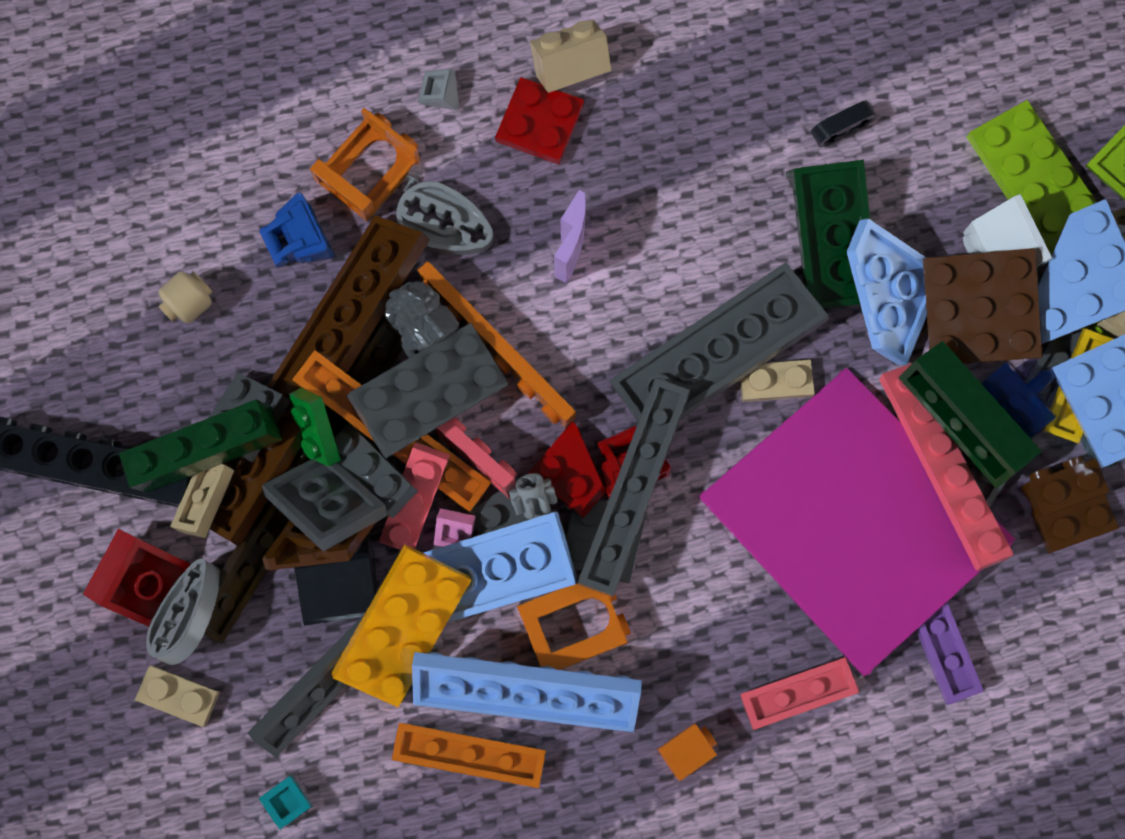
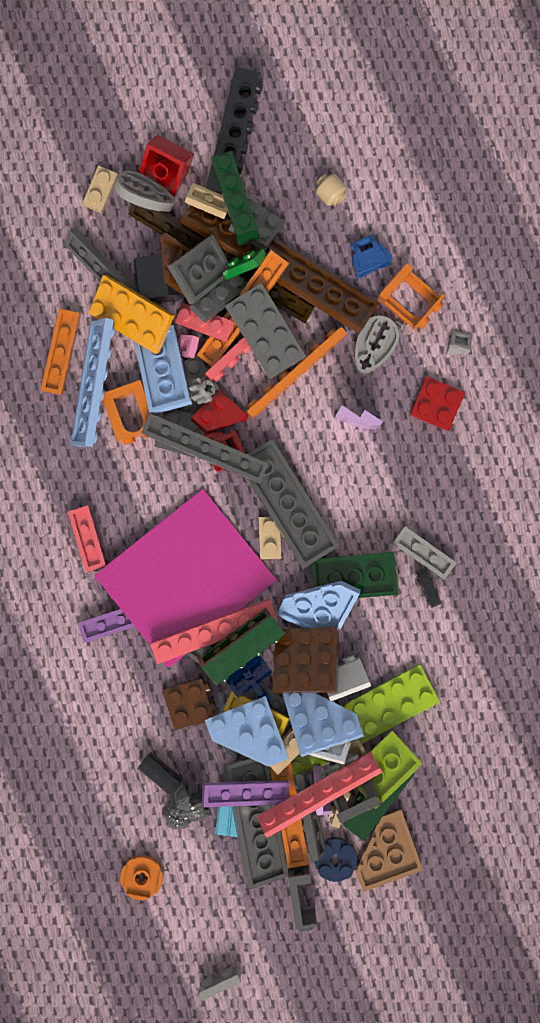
camera: 90 degrees right, 10 degrees up
teal plate [258,775,313,830] -> none
dark grey hair [385,281,459,358] -> none
tan brick [530,19,612,93] -> none
orange brick [656,723,717,781] -> none
none -> light grey plate [392,526,457,580]

